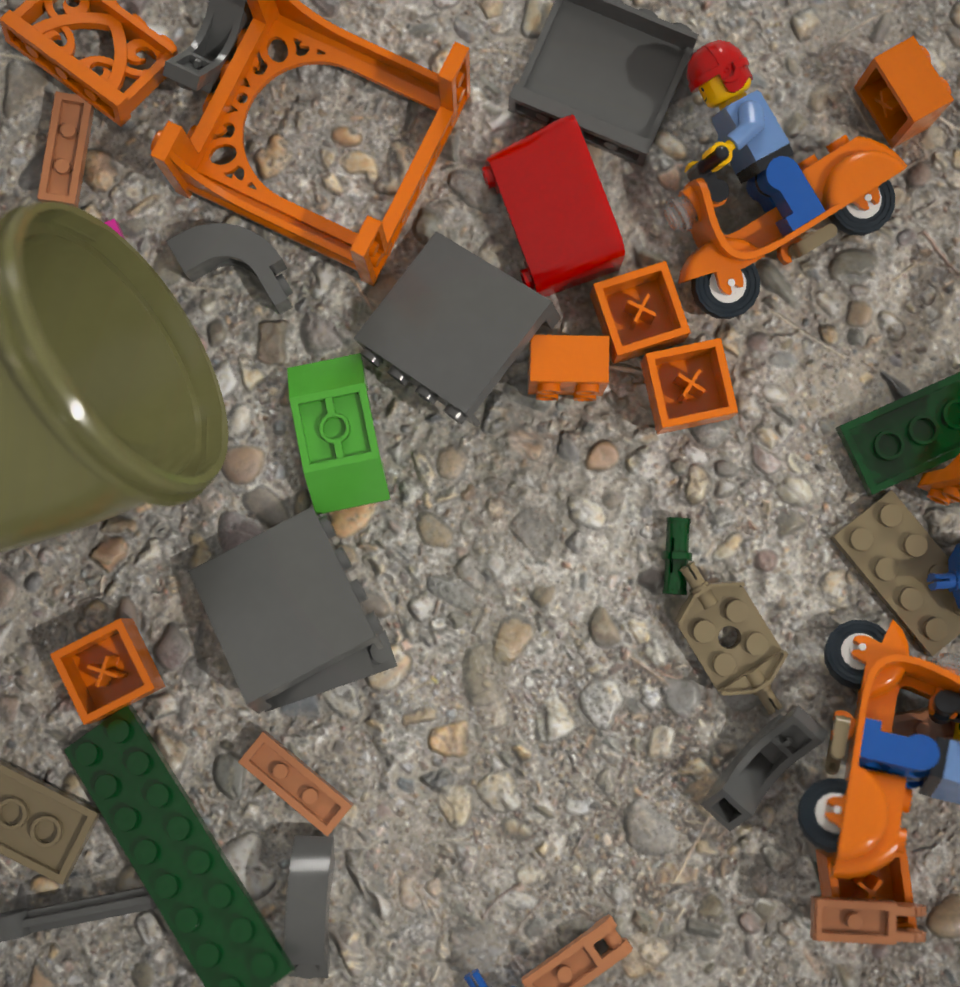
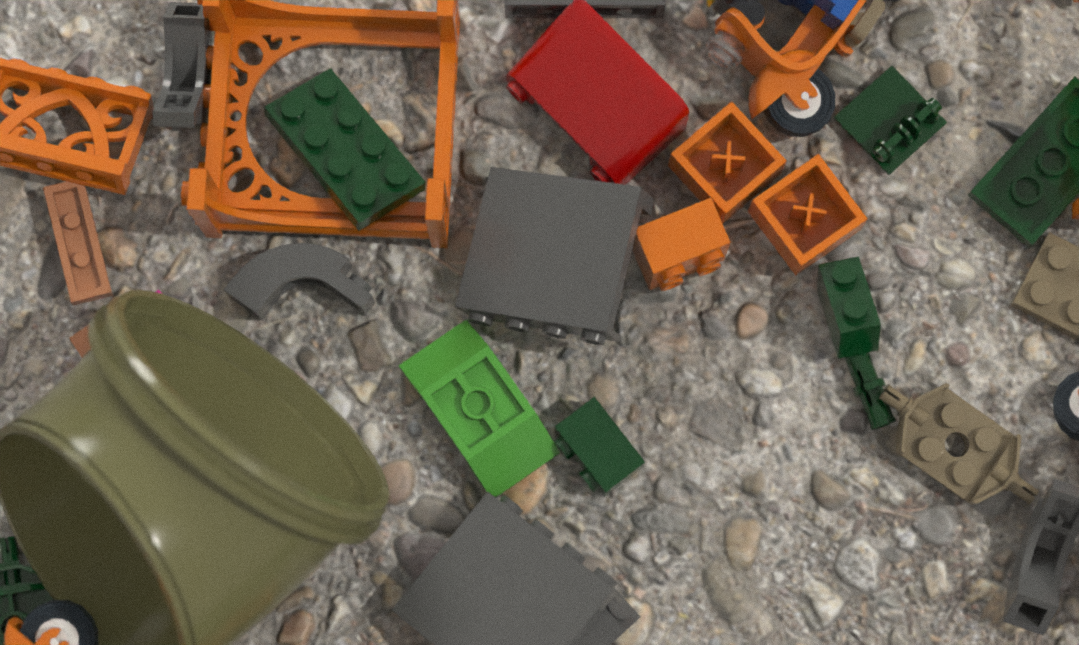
camera: 25 degrees left, 5 degrees down
none -> dark green plate [264,68,426,231]
none -> dark green brick [553,397,645,497]
none -> dark green brick [817,256,881,359]
none -> dark green hinge [834,66,948,175]

